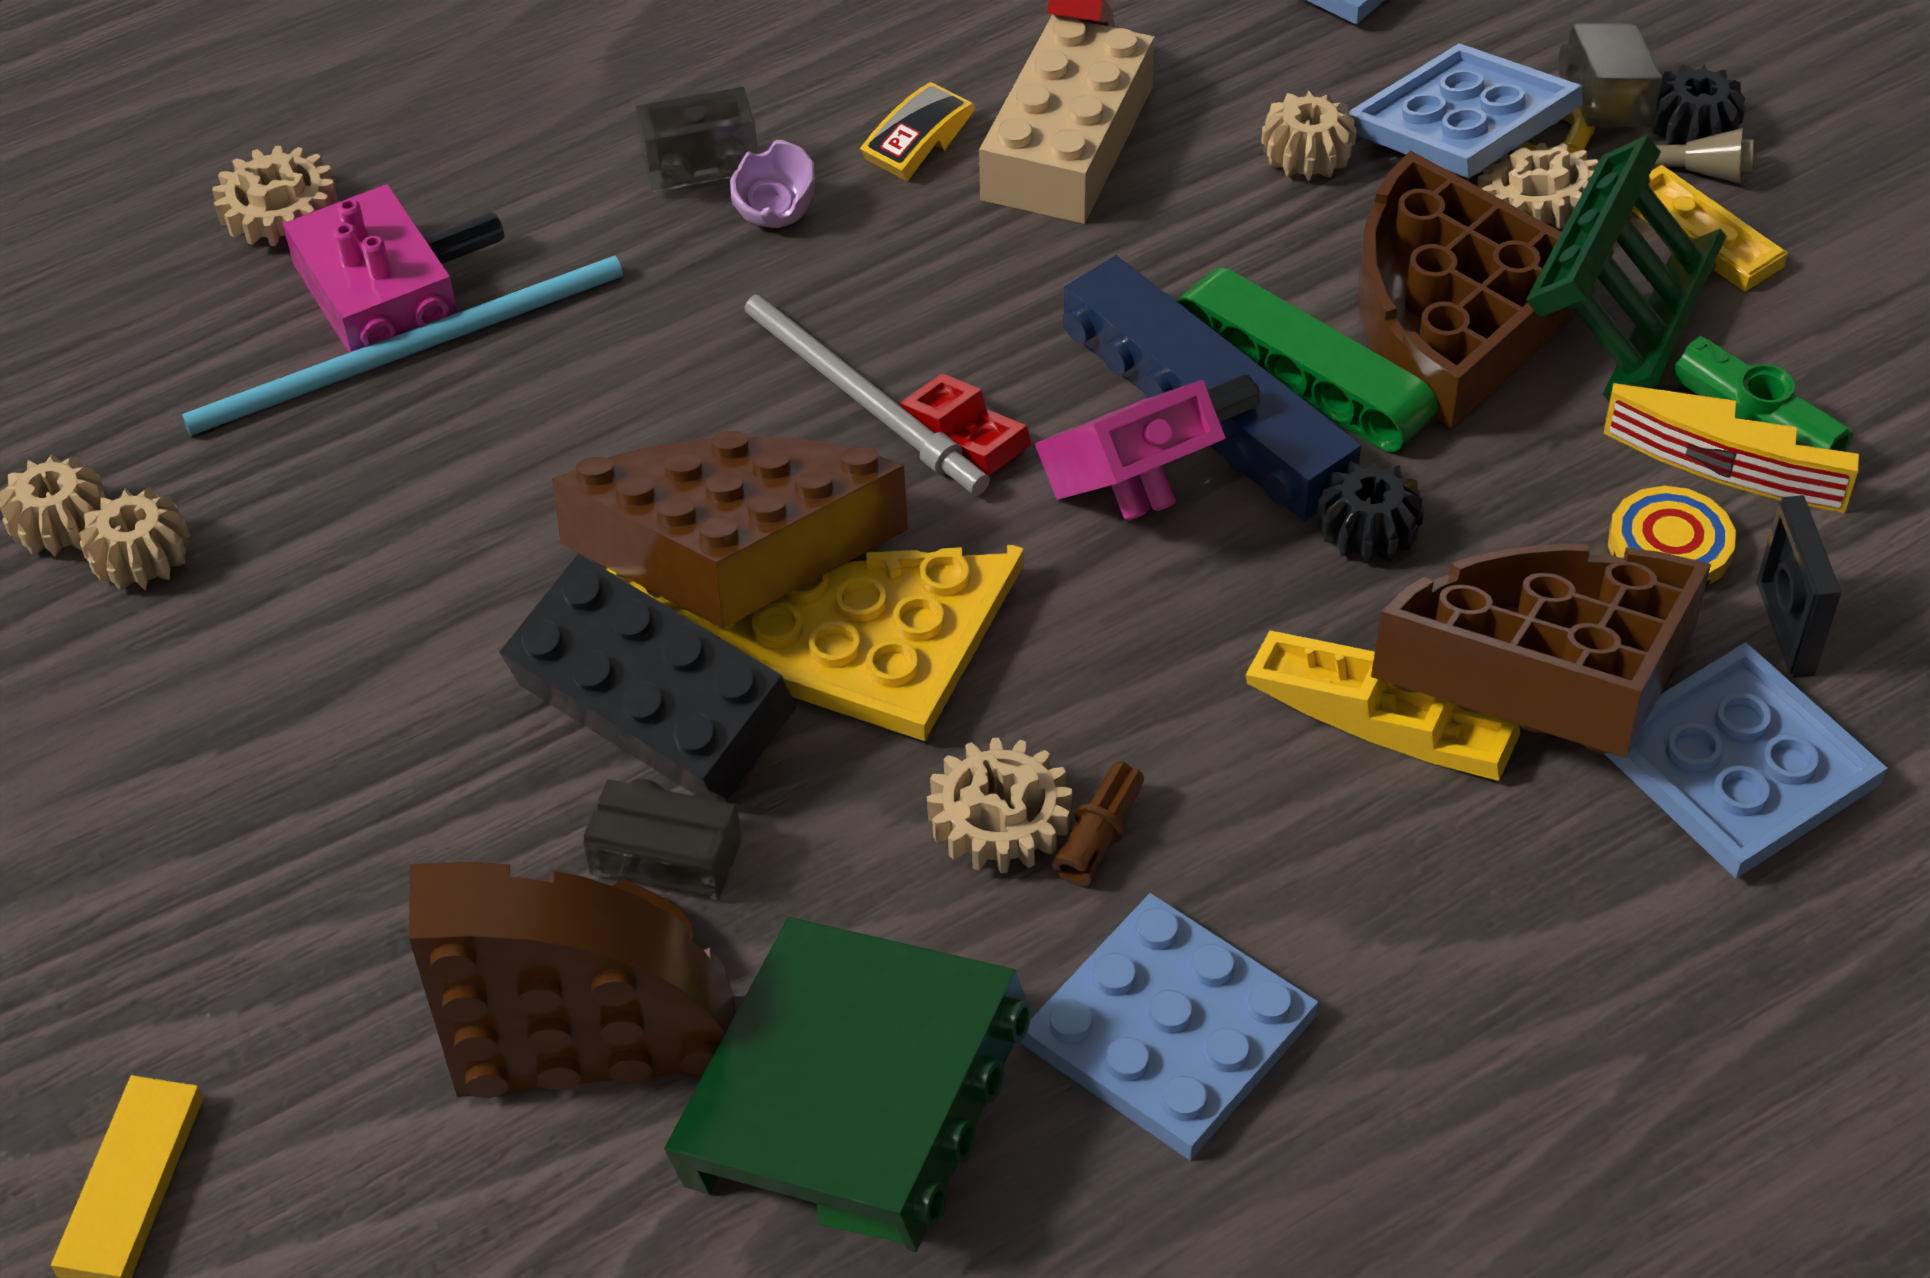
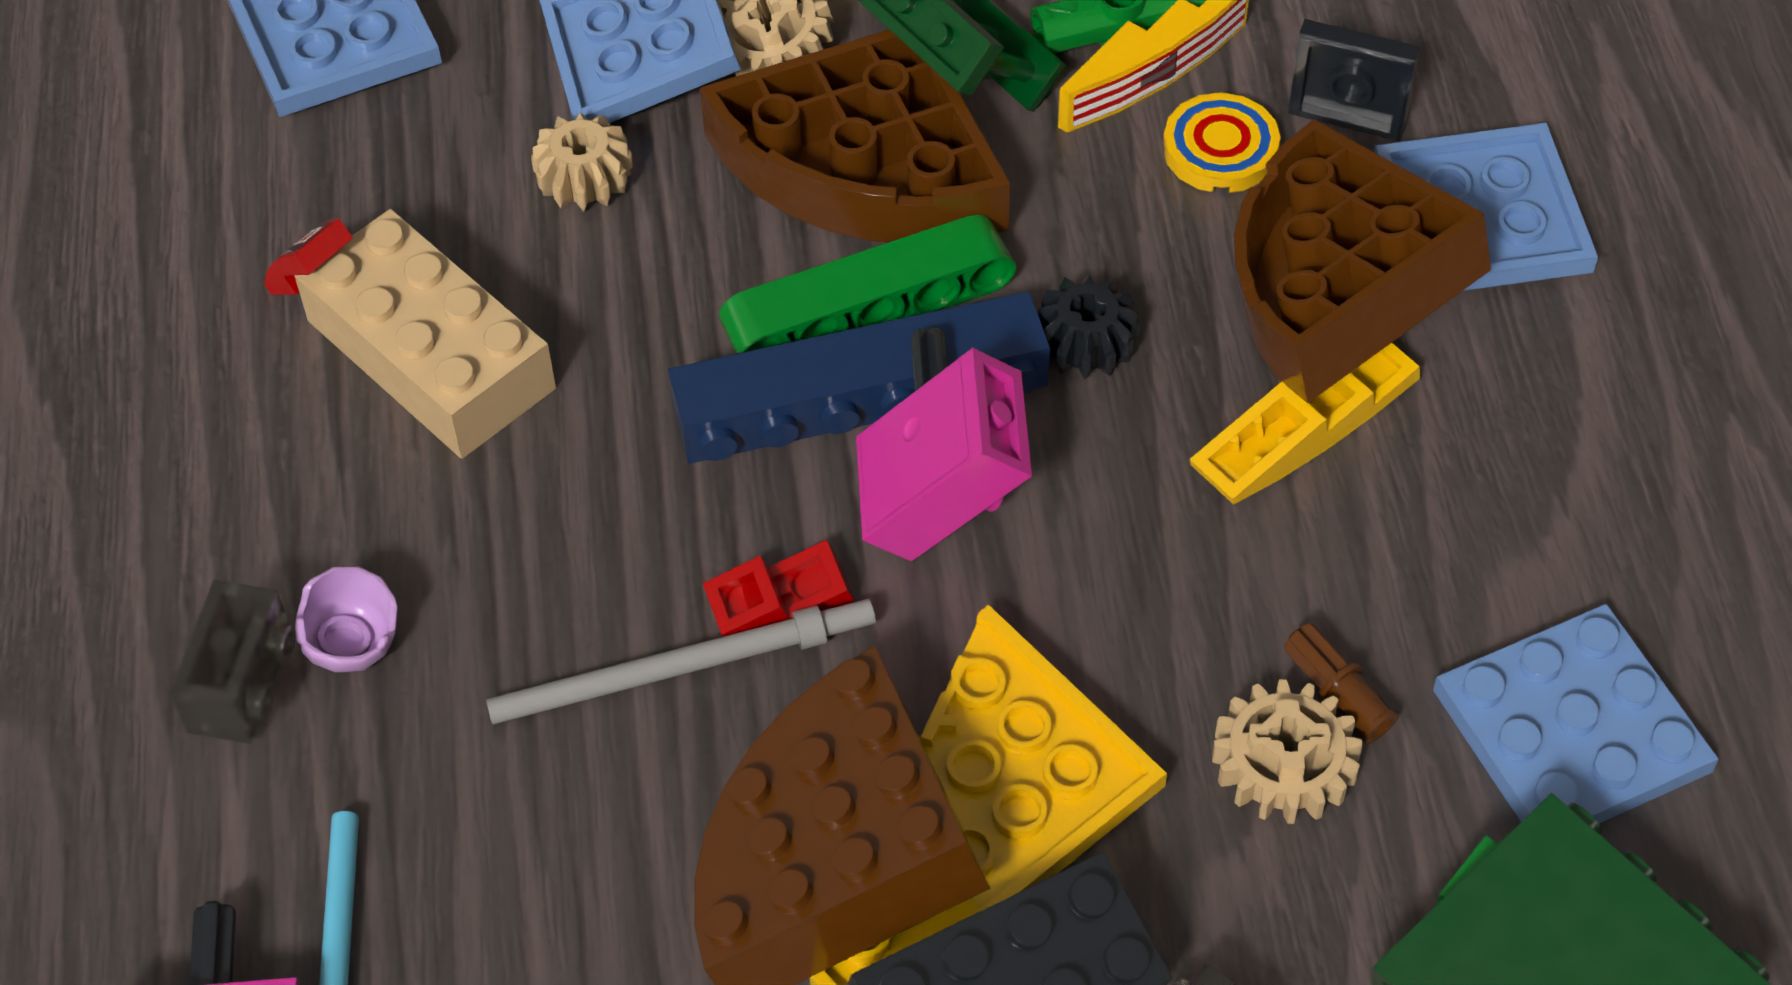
camera: 65 degrees left, 5 degrees up
slope [860,82,975,182] -> none

